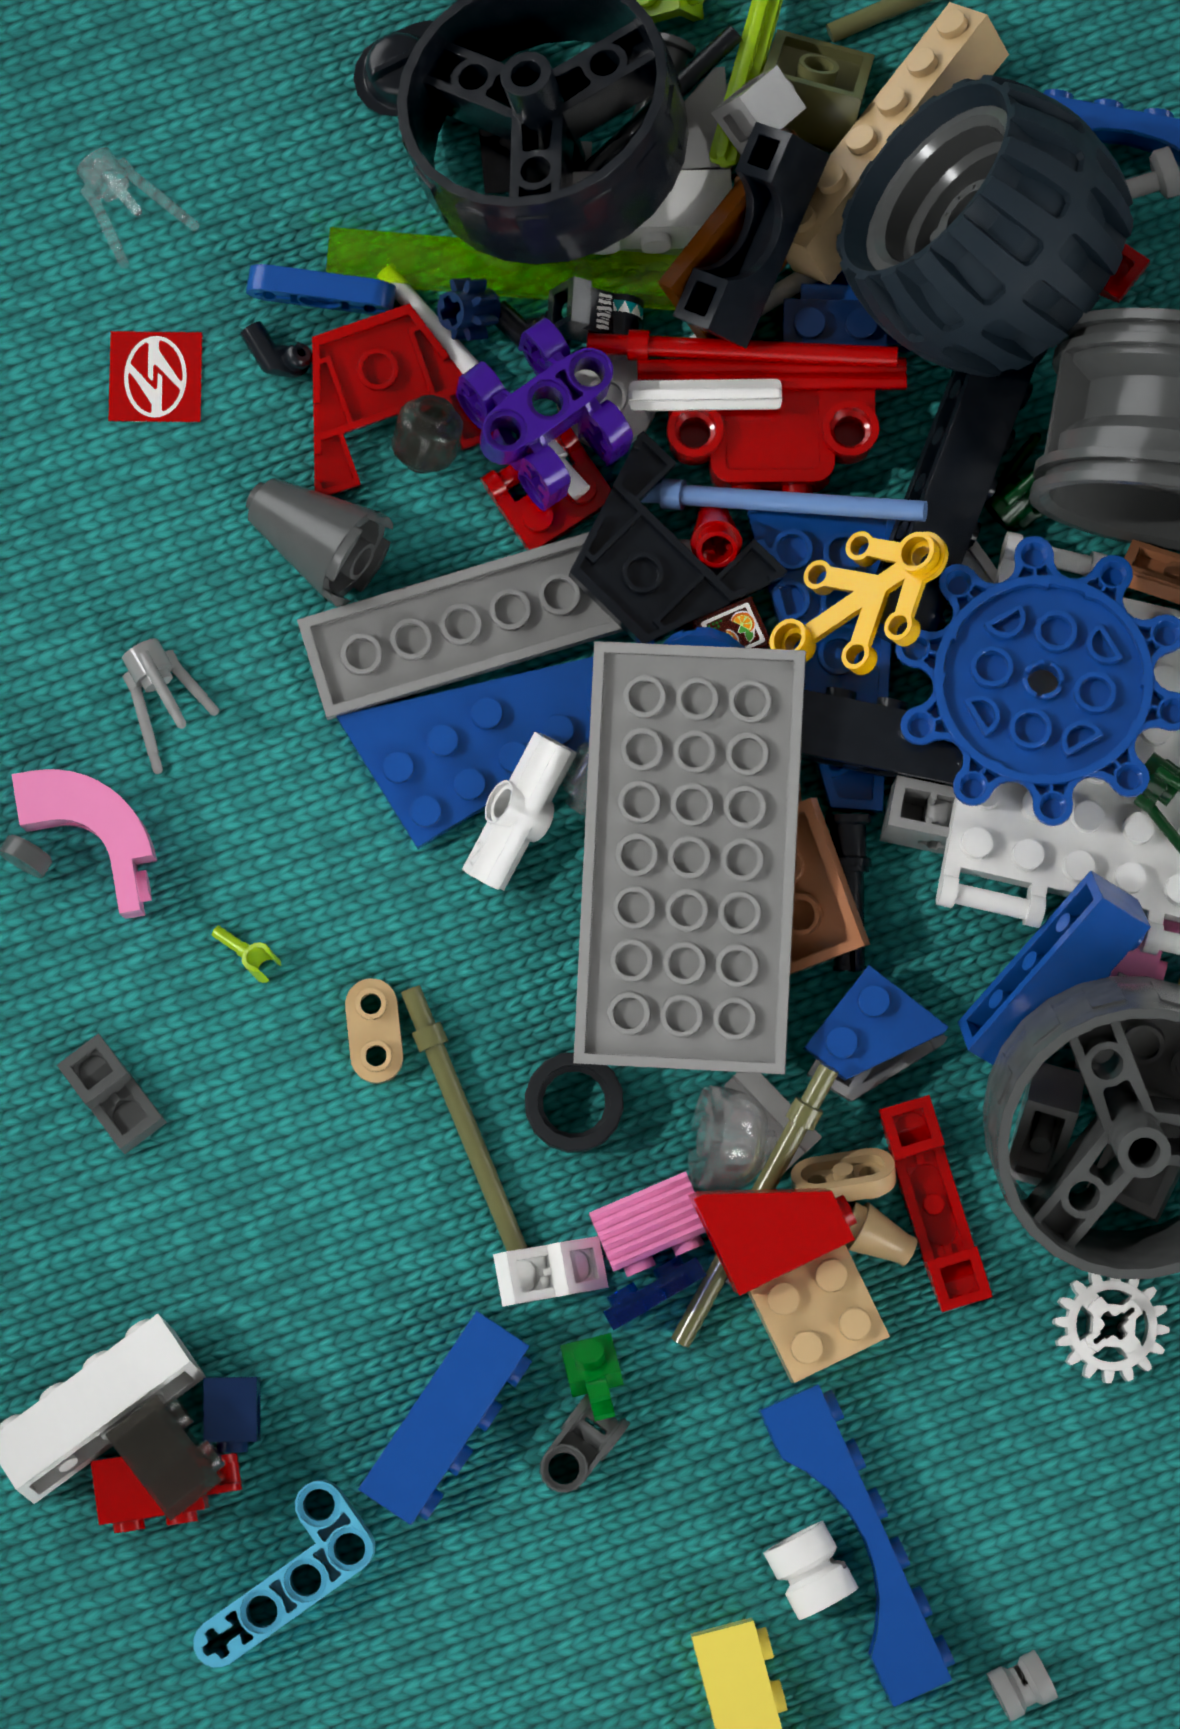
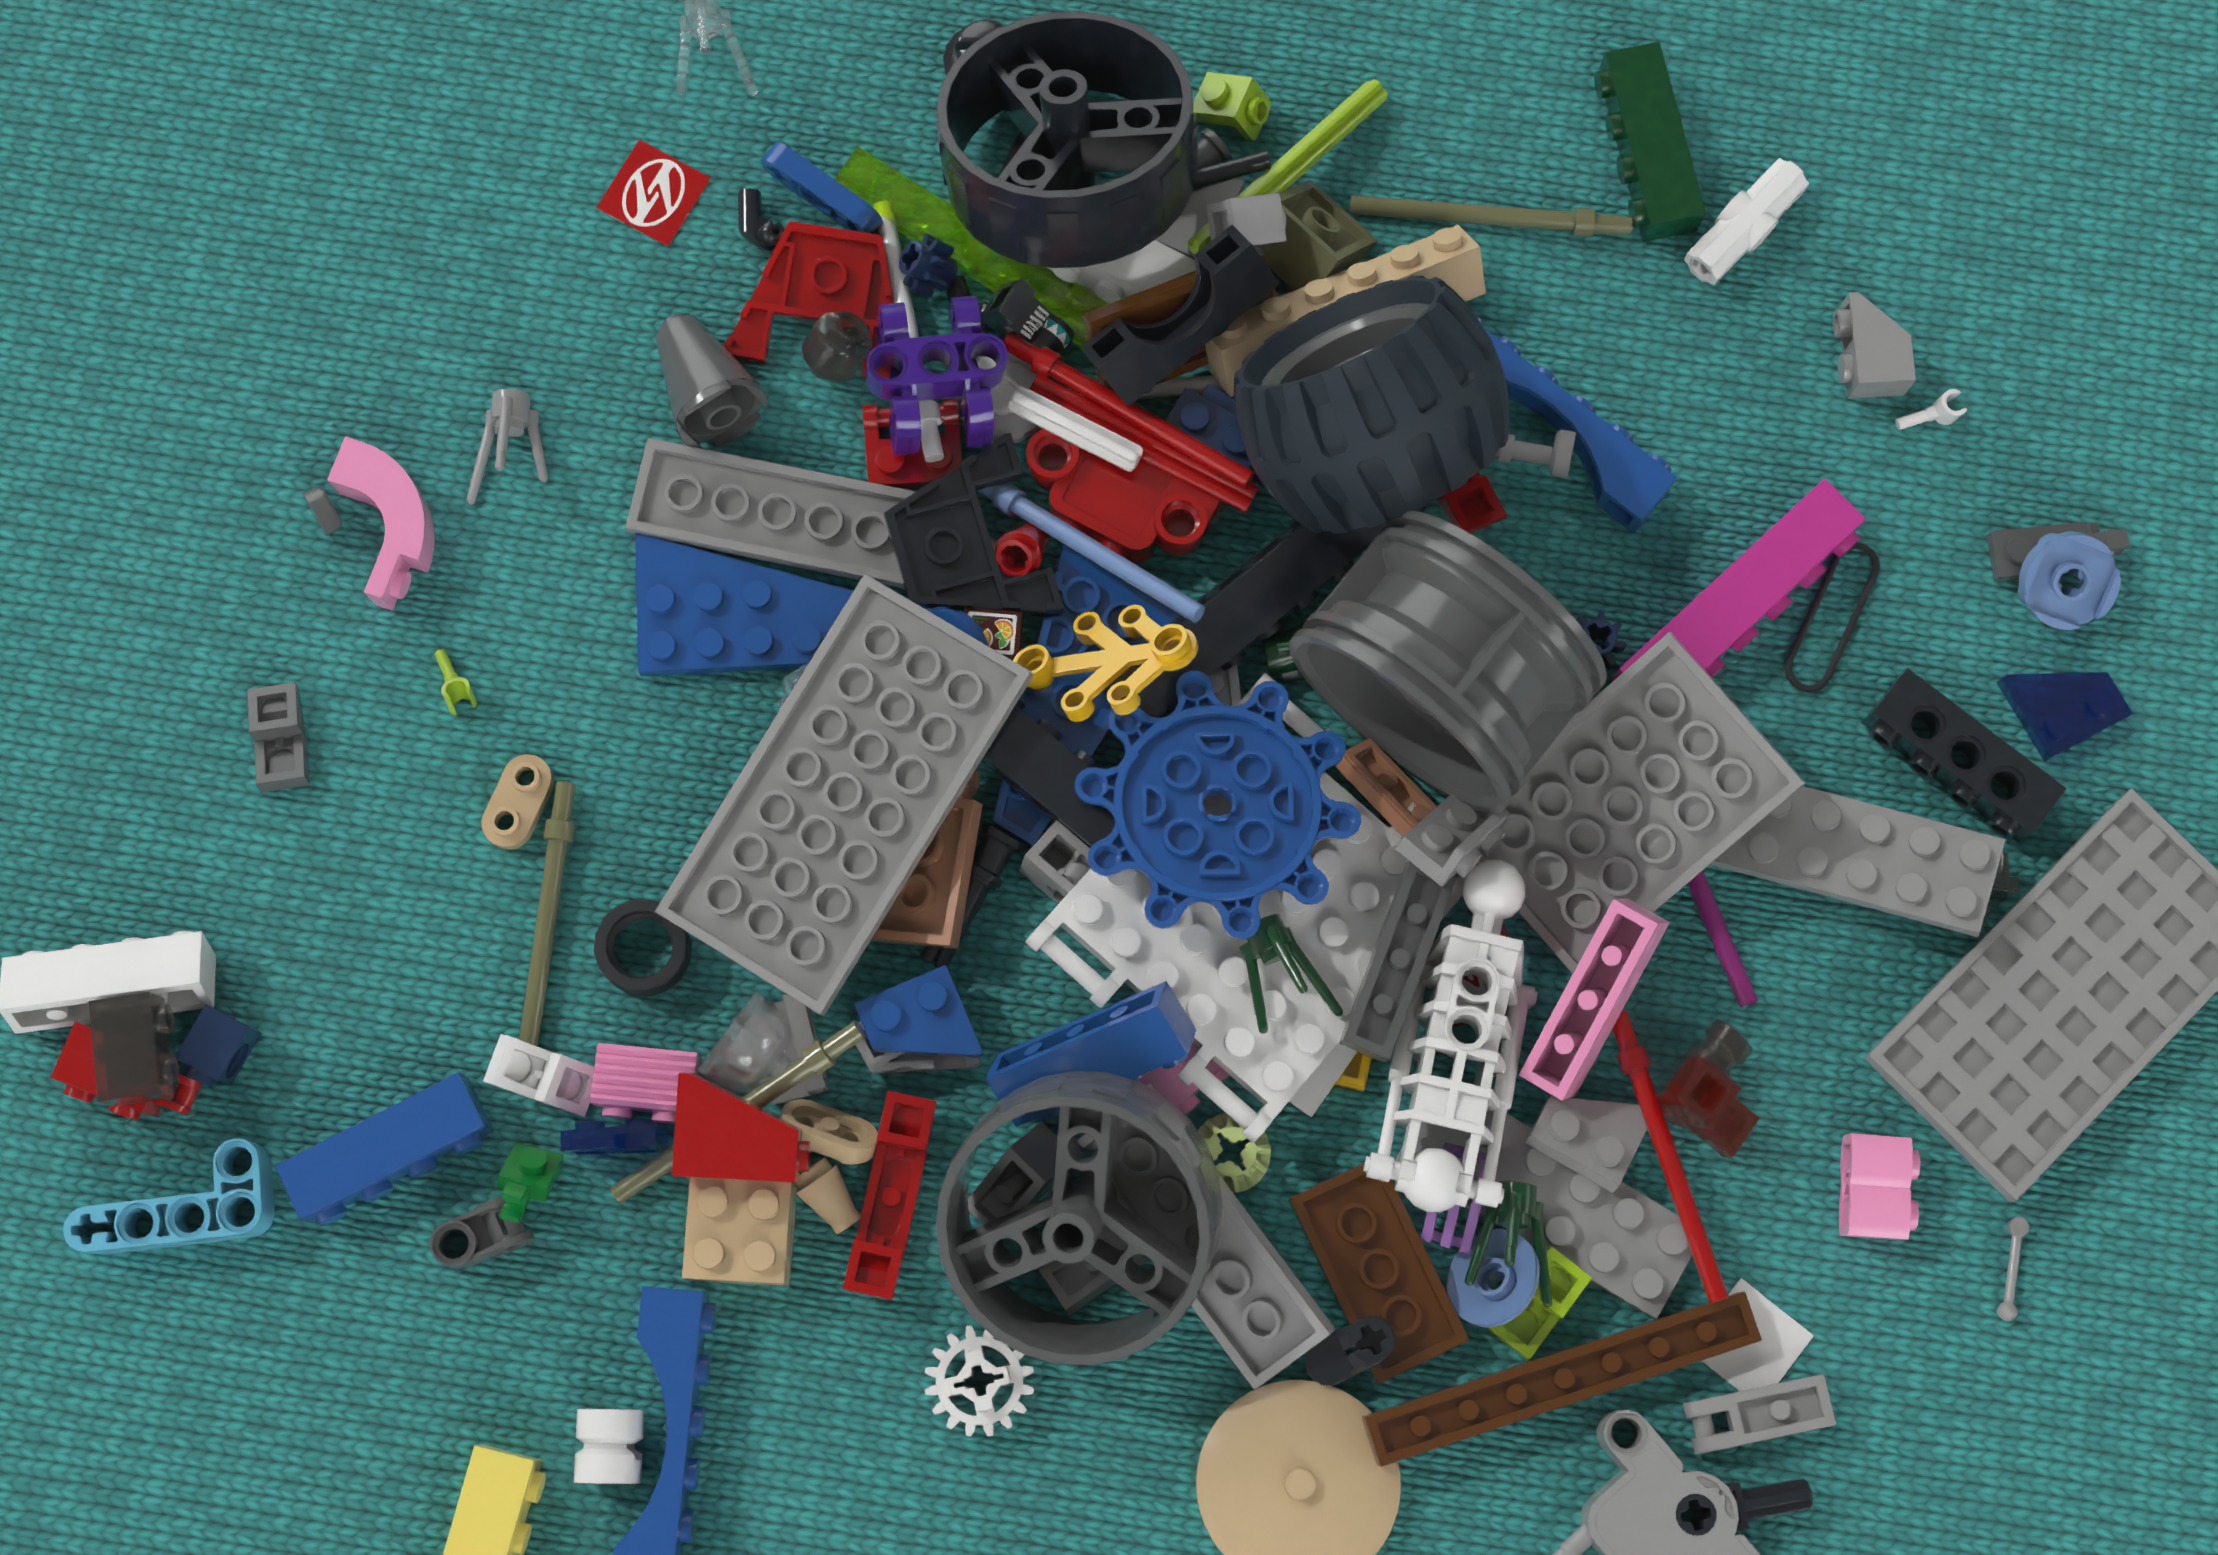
camera: 30 degrees right, 5 degrees down
white piece [462,732,577,890] -> none

